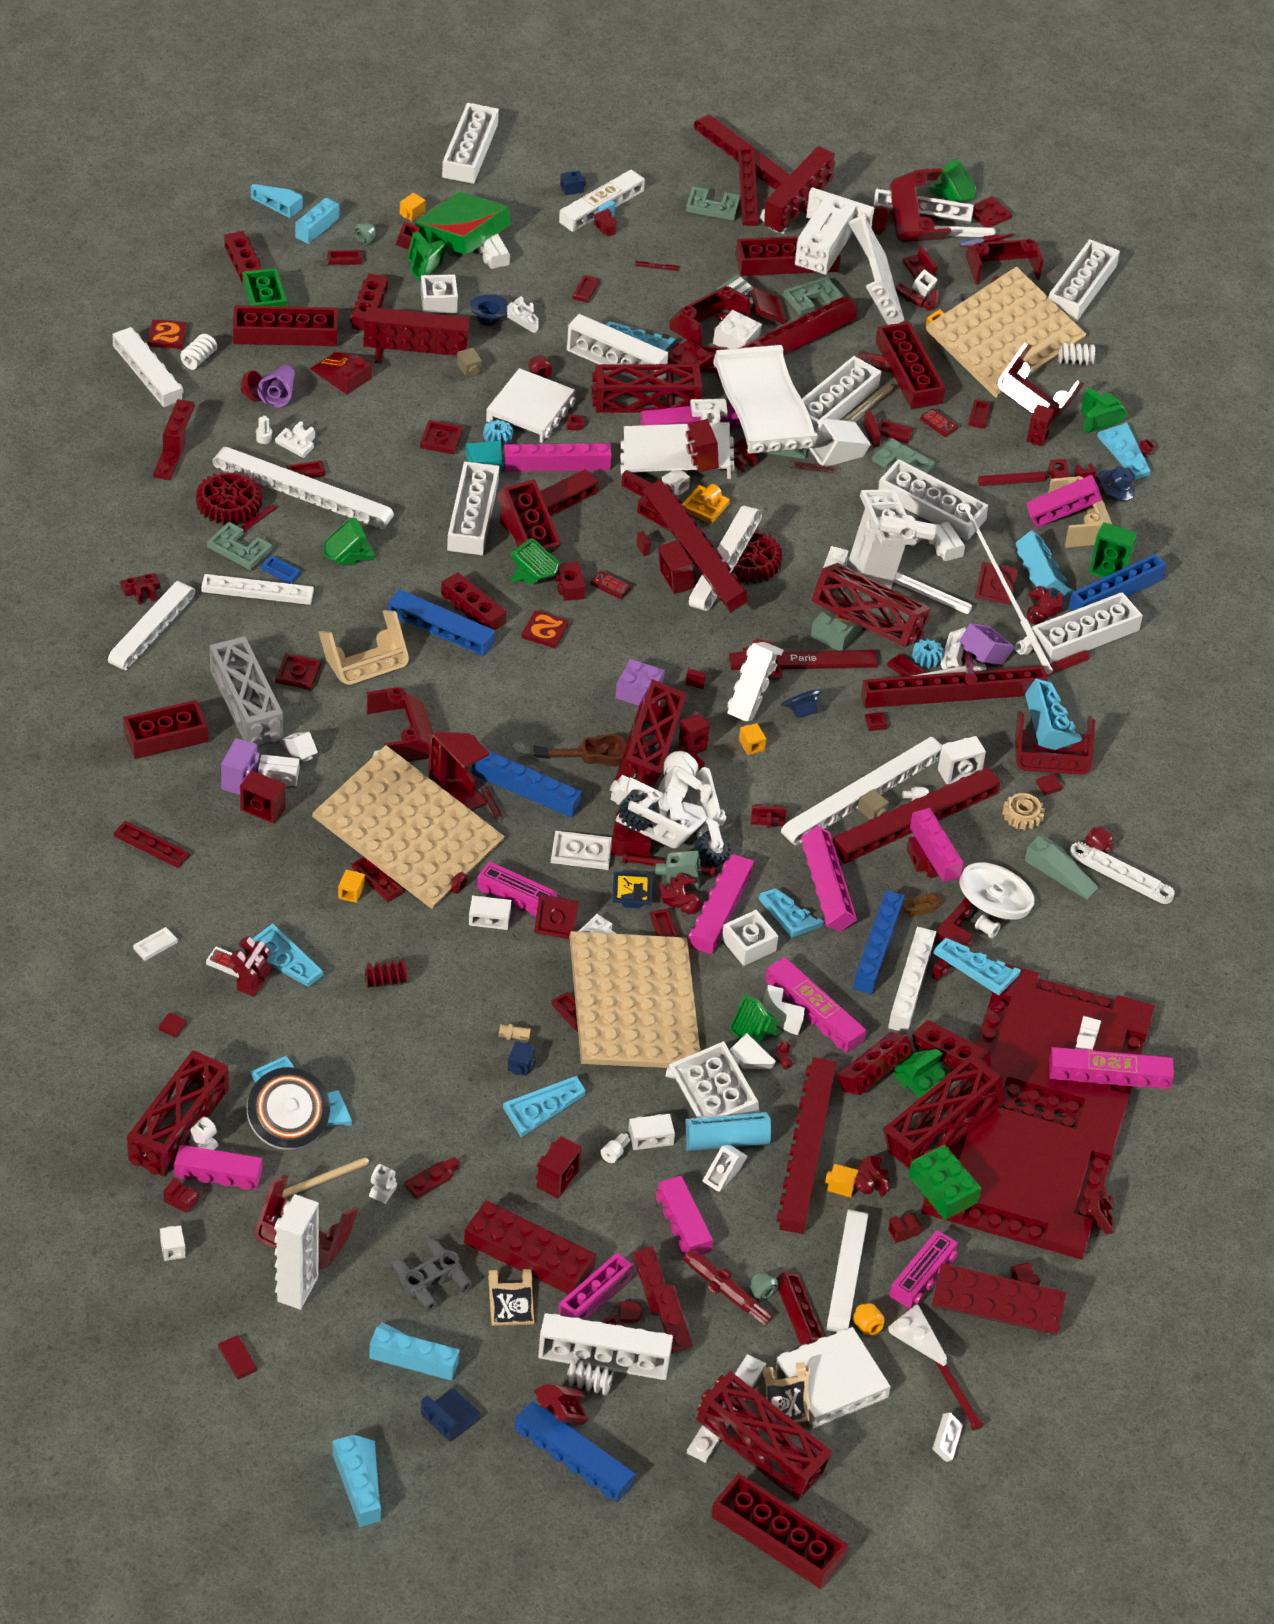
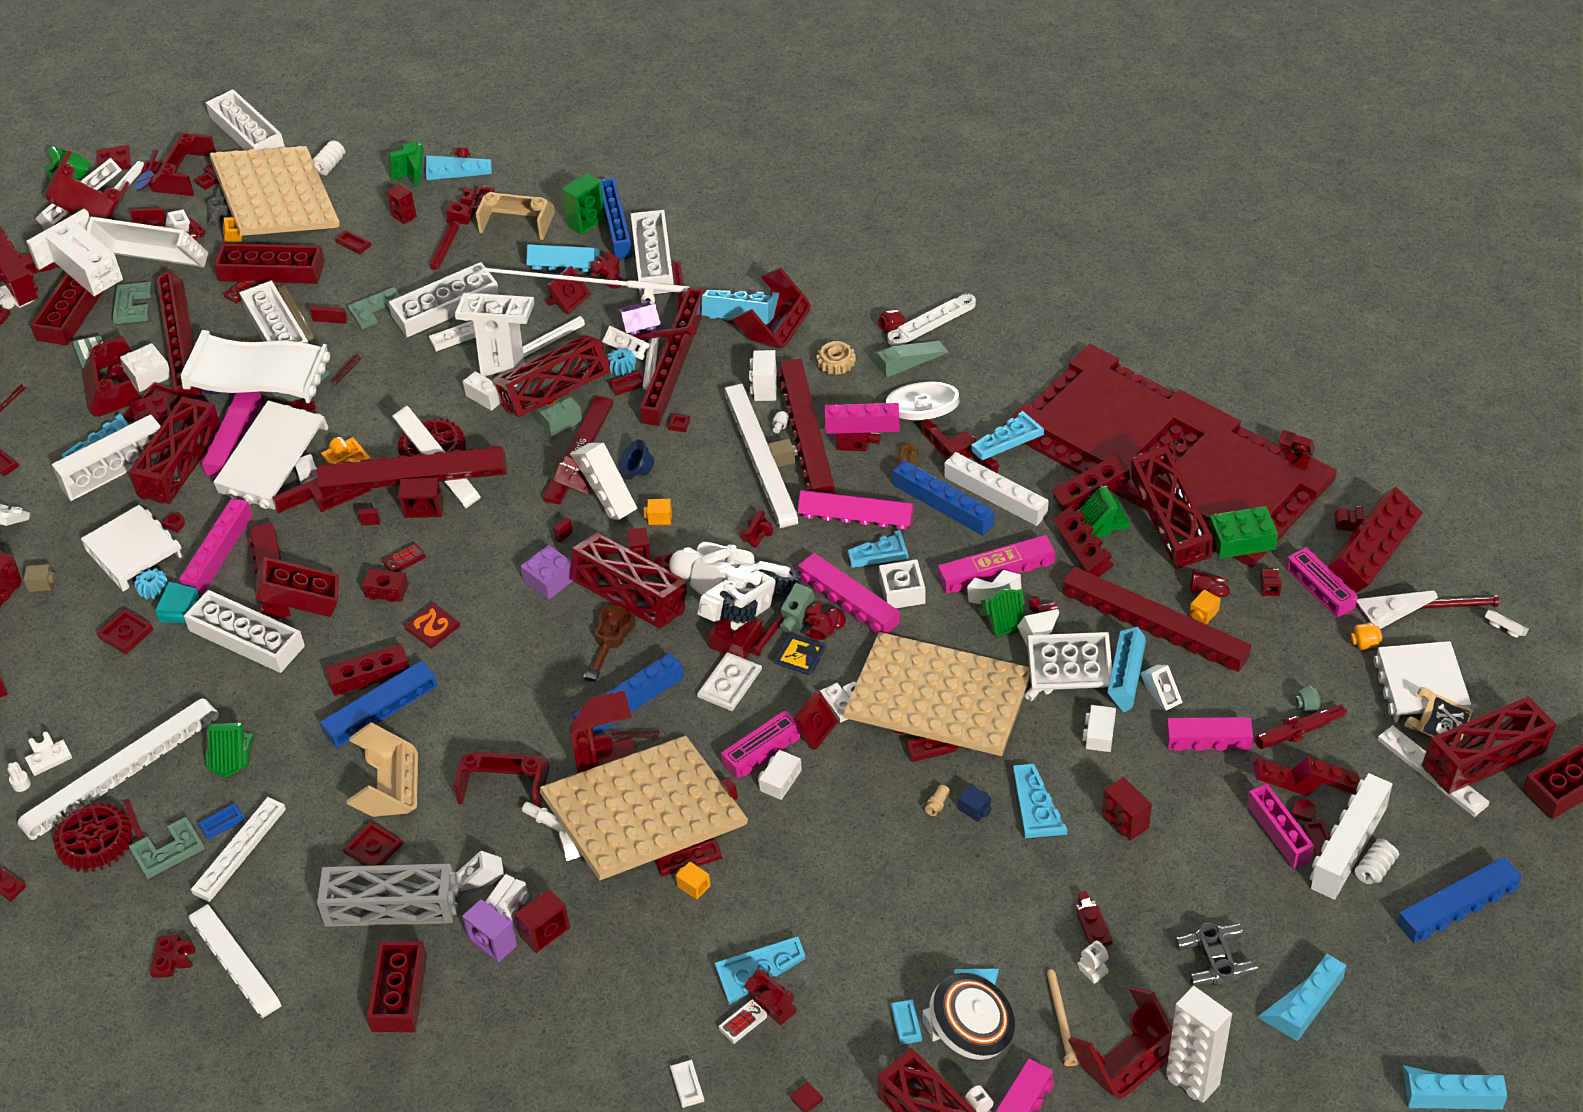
camera: 60 degrees left, 0 degrees up
dark red tile [114,821,190,869] -> none
dark red tile [287,460,325,478] -> none
dark red piece [365,959,407,988] -> none
dark blue bracket [421,1389,481,1442] -> none
dark red brick [464,1200,596,1295] -> none
flag [488,1269,534,1326] -> none
green piece [510,538,560,585] -> none
dark red head [528,355,552,379] -> none
dark red brick [534,1384,589,1425] -> none
white piece [601,1133,630,1163] -> none
dark red tile [649,909,678,937] -> none
dark red brick [685,419,719,473] -> none
white plate [690,399,727,423] -> none
dark red tile [750,287,787,324] -> none
dark red slope [776,1272,824,1346] -> none
white slope [809,418,871,467] -> none
white beam [826,1209,868,1332] -> none
dark red tile [878,419,914,443] -> none
white piece [879,515,936,540] -> none
tile [920,408,958,438] -> none
white bush [975,914,1001,939] -> none
windscreen [998,343,1085,421] -> none
dark pink brick [1026,475,1102,527] -> none
dark red tile [1036,774,1062,796] -> none
dark pink brick [1049,1047,1174,1089] -> none
white leg [1076,1016,1101,1051] -> none
dark blue hat [1098,466,1135,502] -> none

